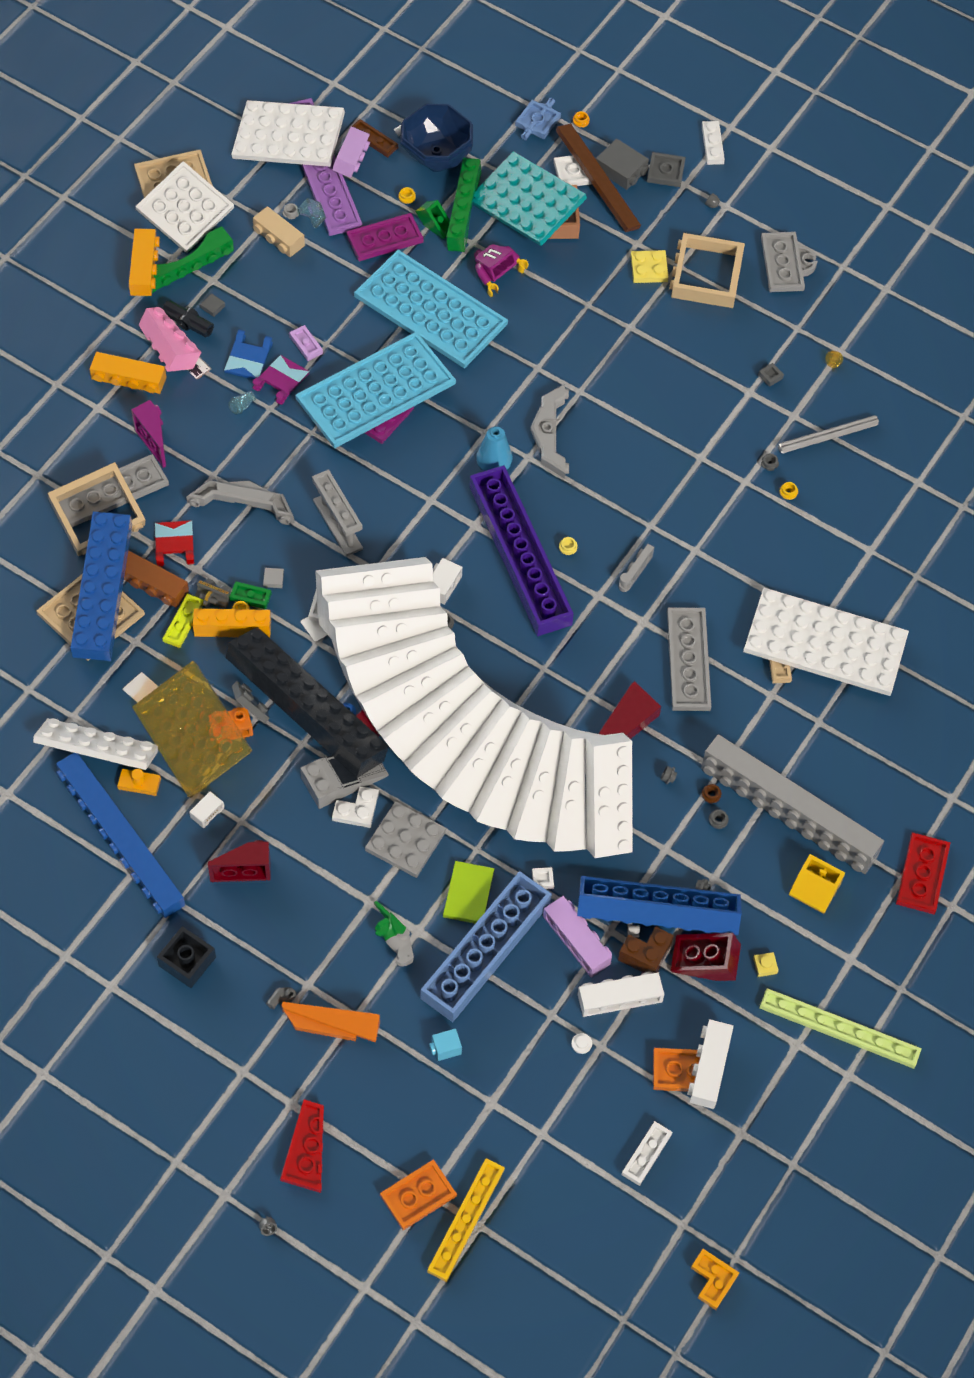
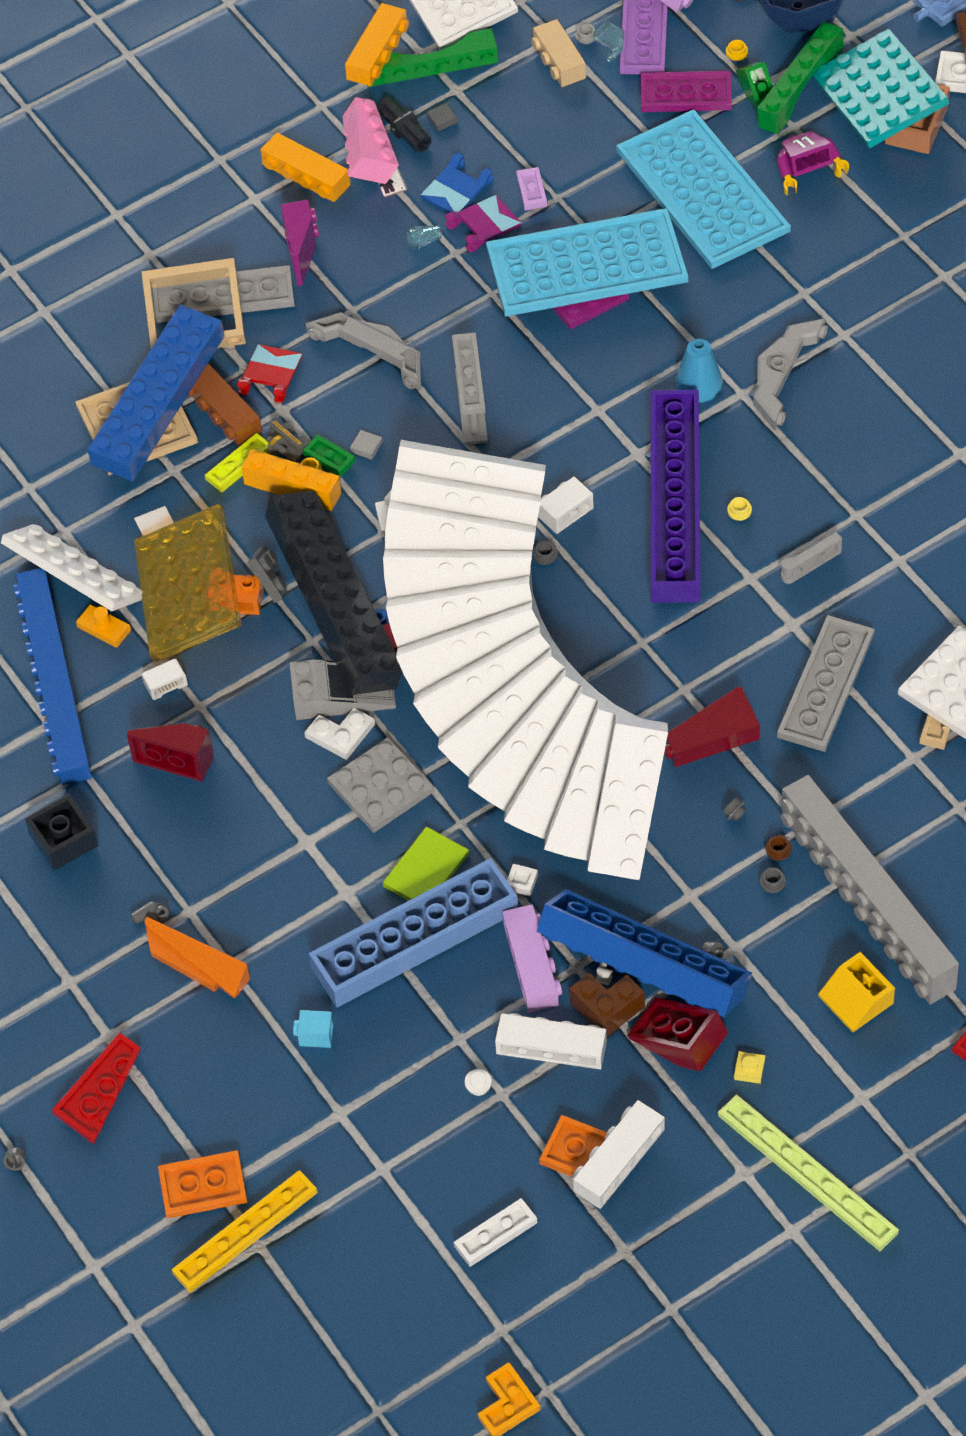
camera: 30 degrees right, 5 degrees down
animal [374,901,414,966] -> none

